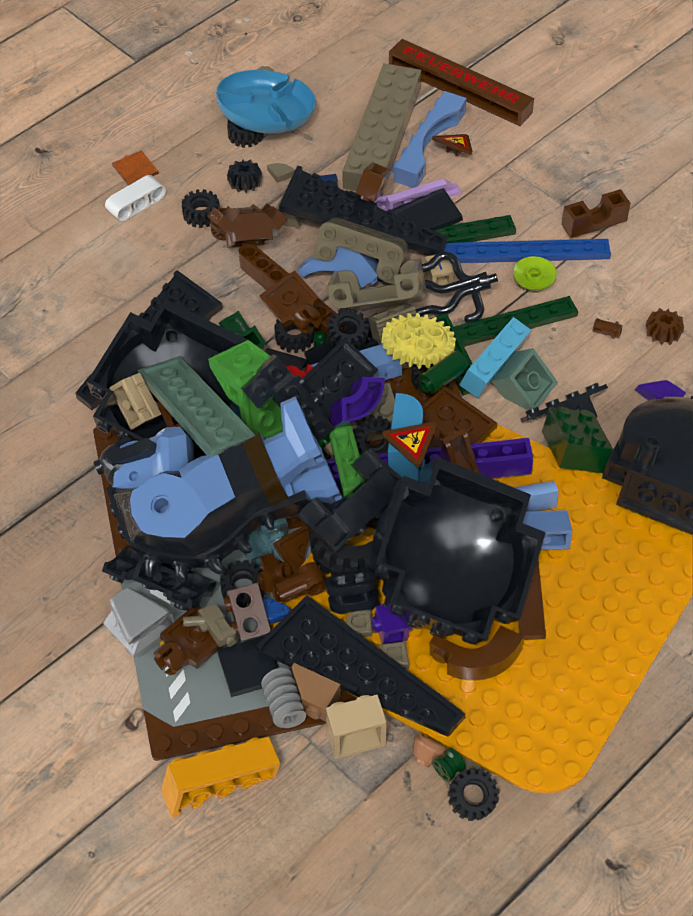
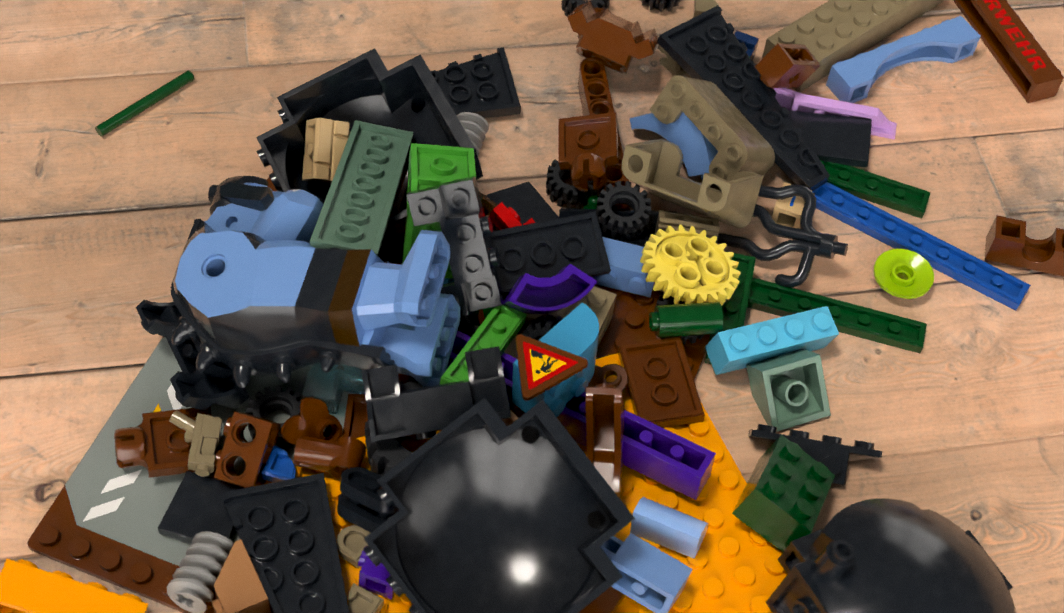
camera: 30 degrees right, 0 degrees up
light grey piece [103,587,171,657] -> none
dark green brick [218,311,267,349] -> none
reddish brown piece [432,134,473,156] -> none
reddish brown pin [593,318,623,339] -> none
dark purple slope [635,380,686,401] -> none
reddish brown gear [646,308,684,345] -> none

